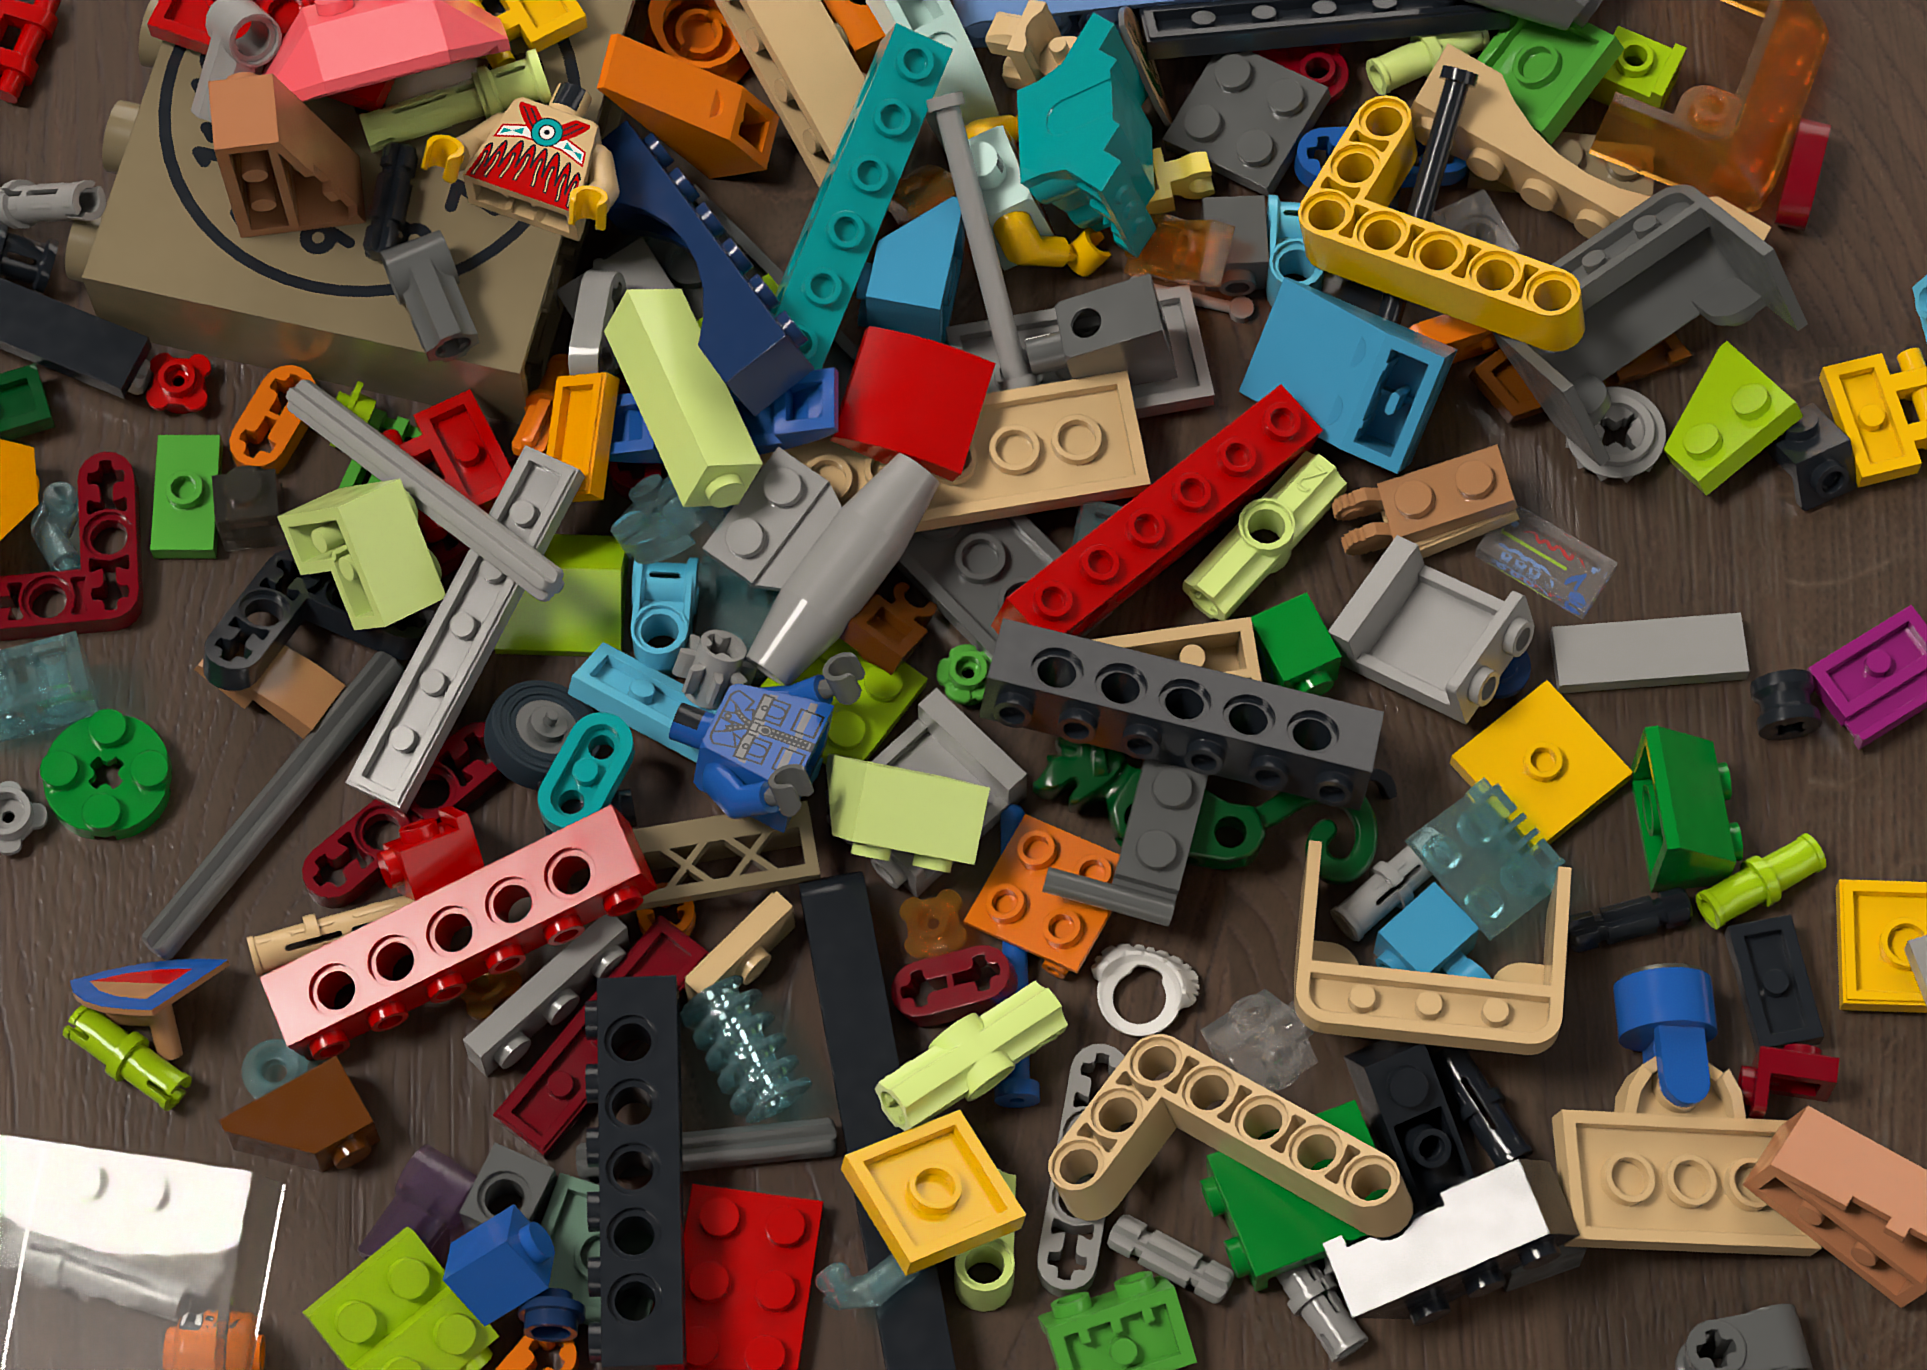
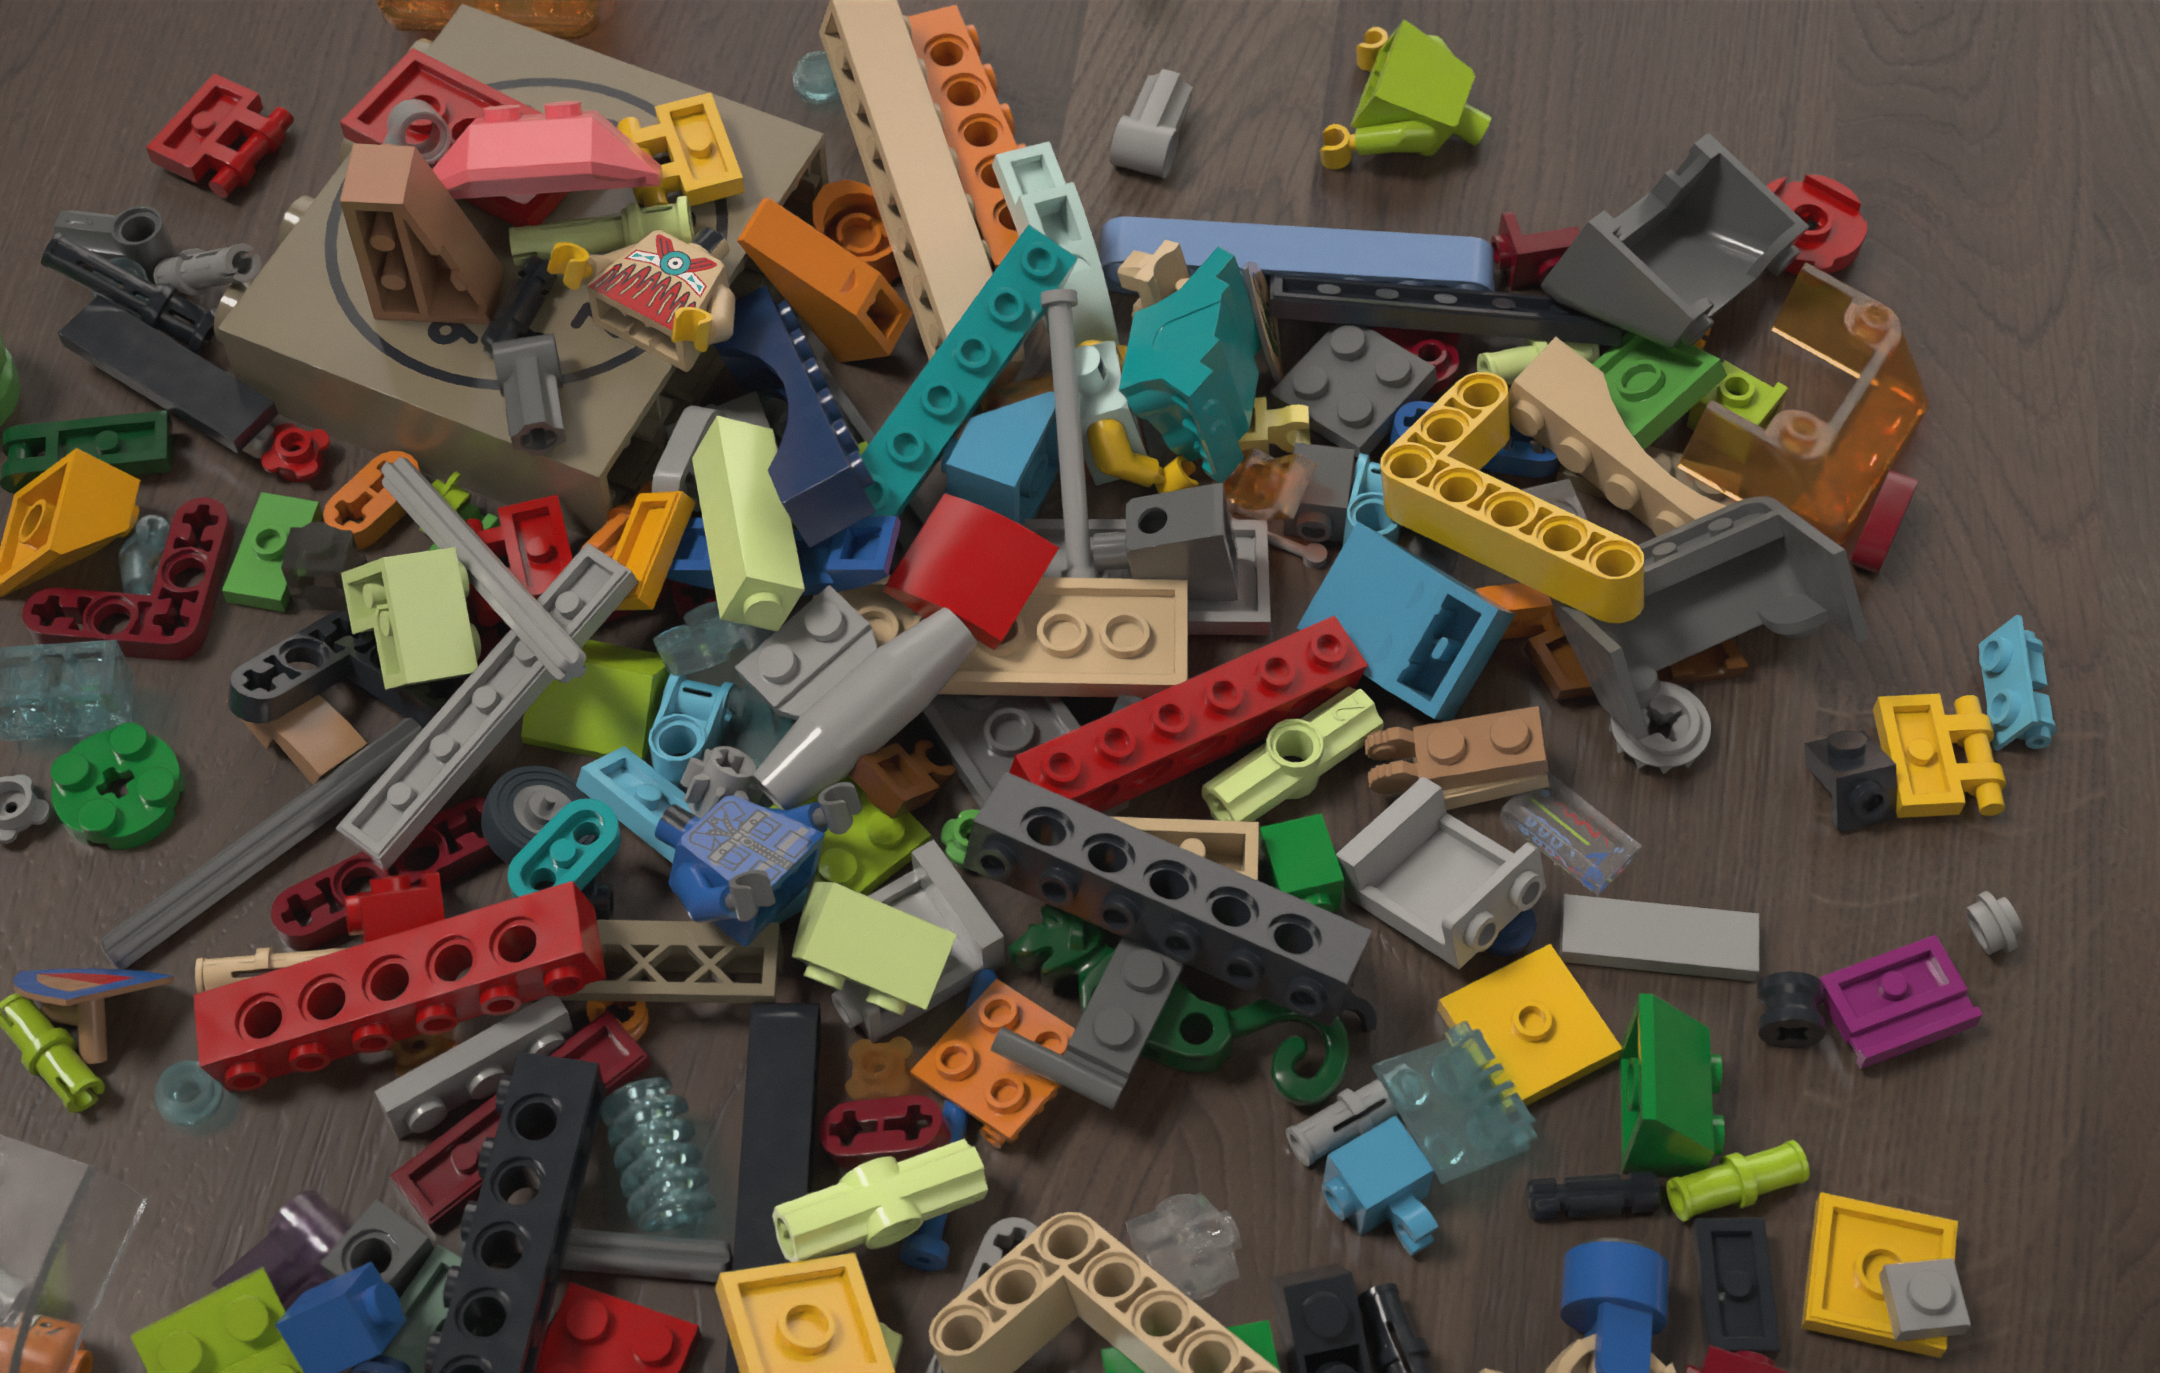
camera: 10 degrees right, 10 degrees down
reddish brown slope [219,1056,380,1172] -> none
tan plate [685,891,795,1016] -> none
white piece [1091,943,1200,1037] -> none
tan windscreen [1294,840,1572,1055] -> none
black bar [1378,65,1479,325] -> none
lime wing [1663,341,1803,496] -> none

